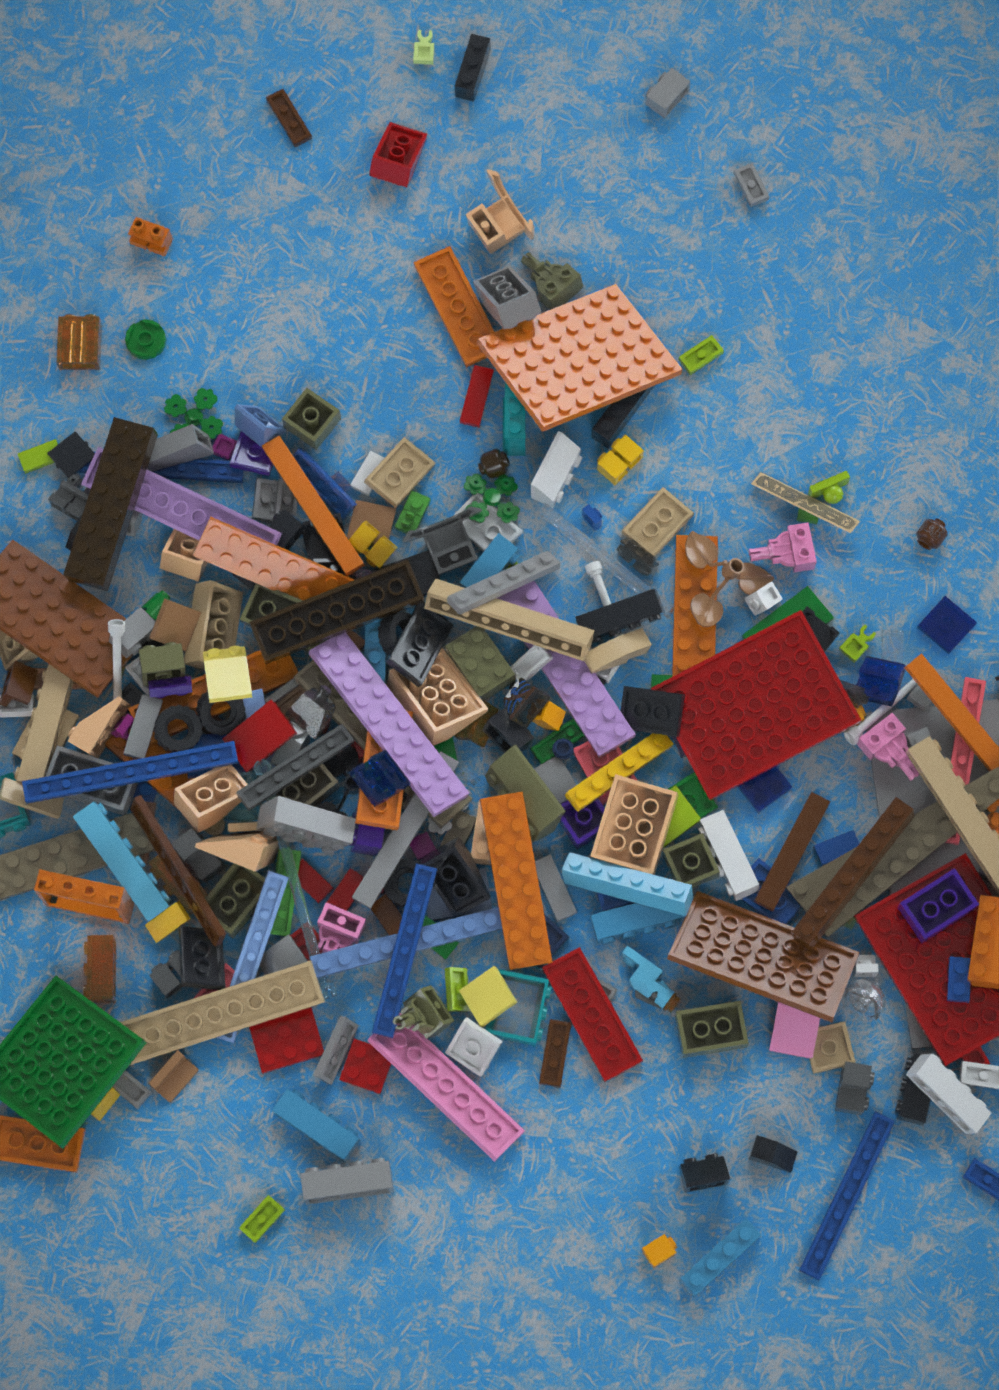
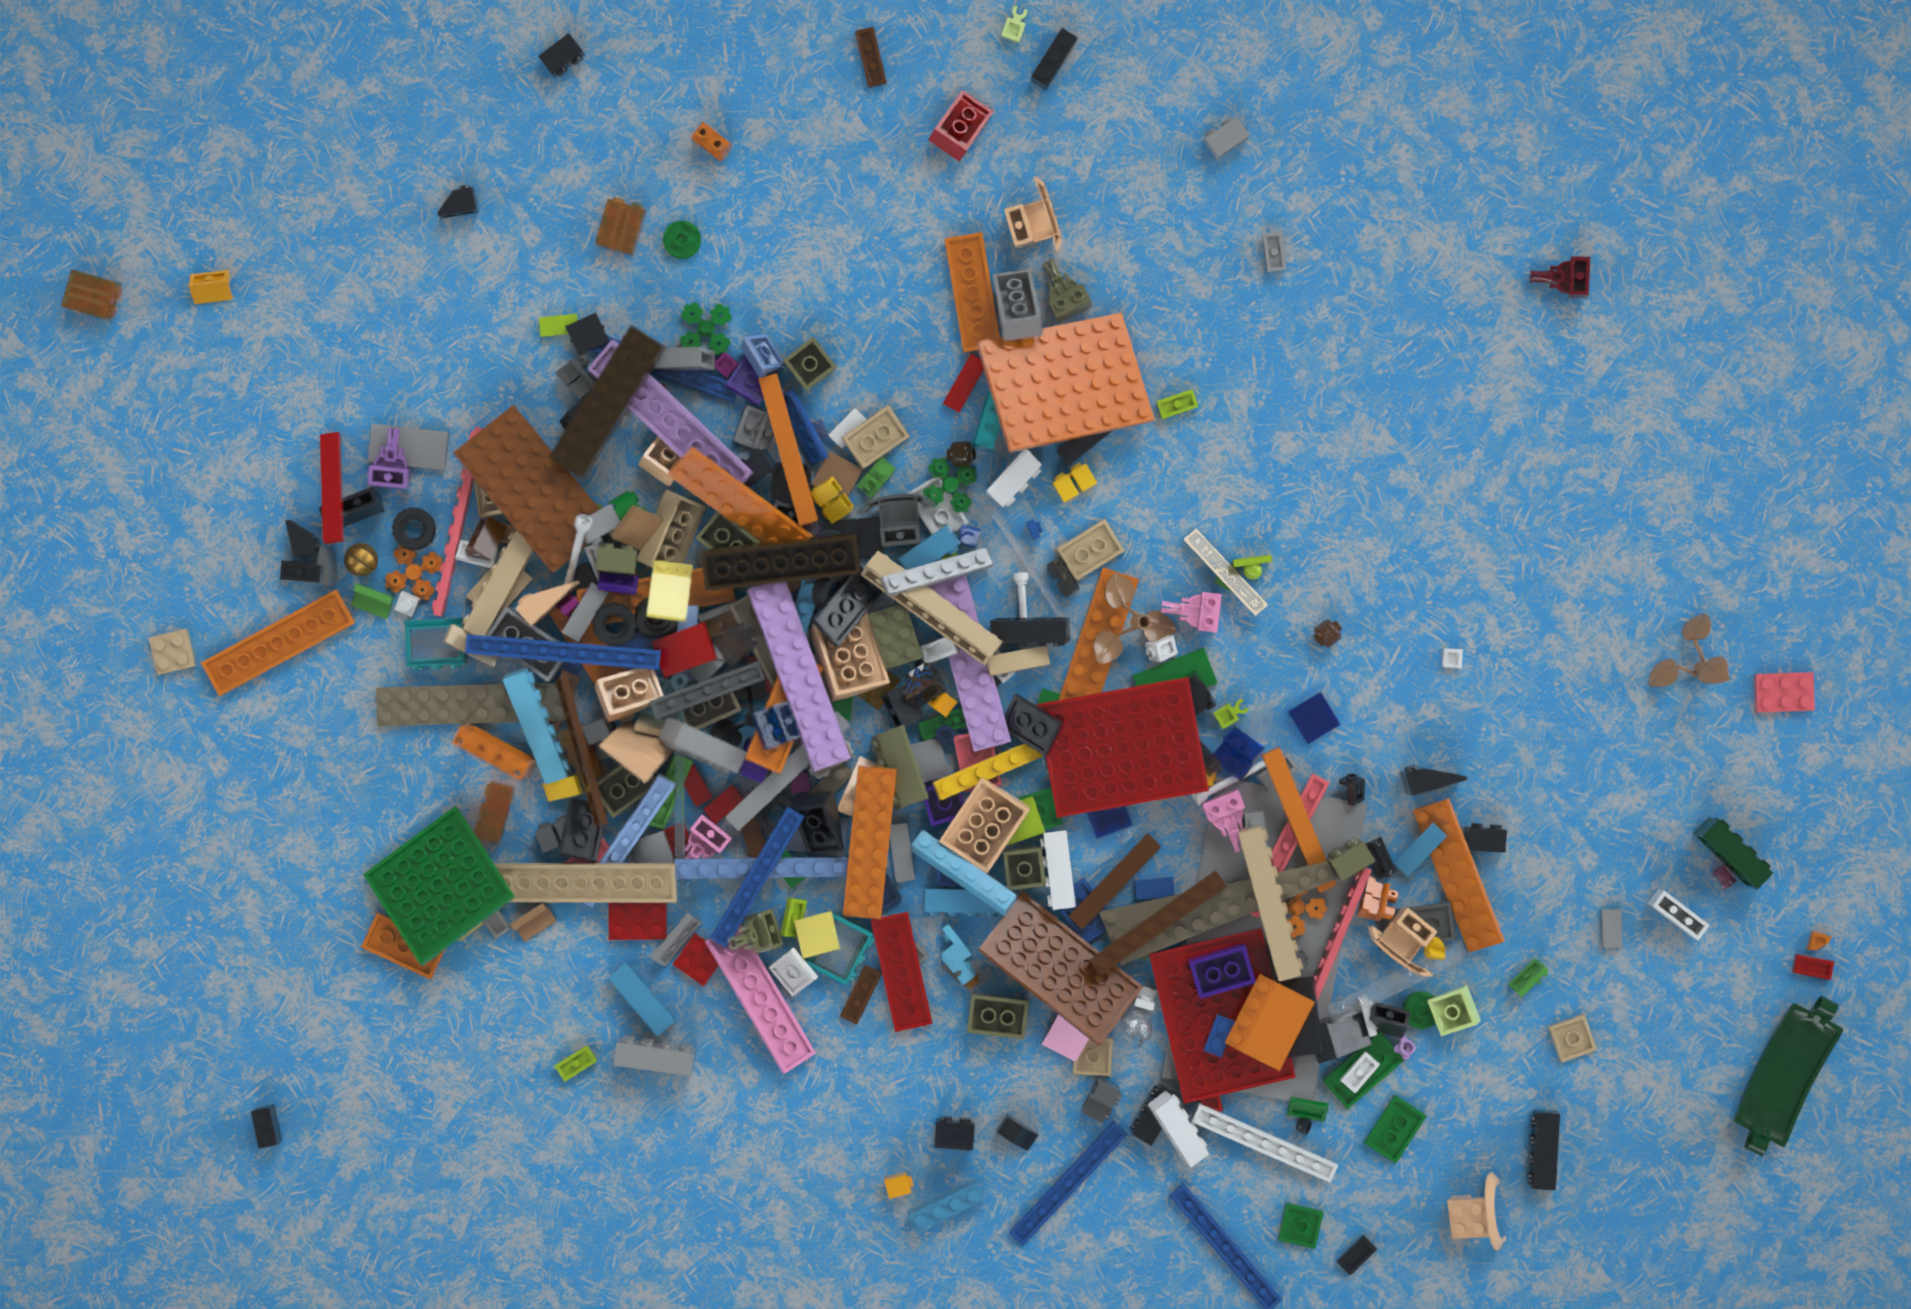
camera: 15 degrees right, 15 degrees up
none -> blue plate [958,524,980,548]

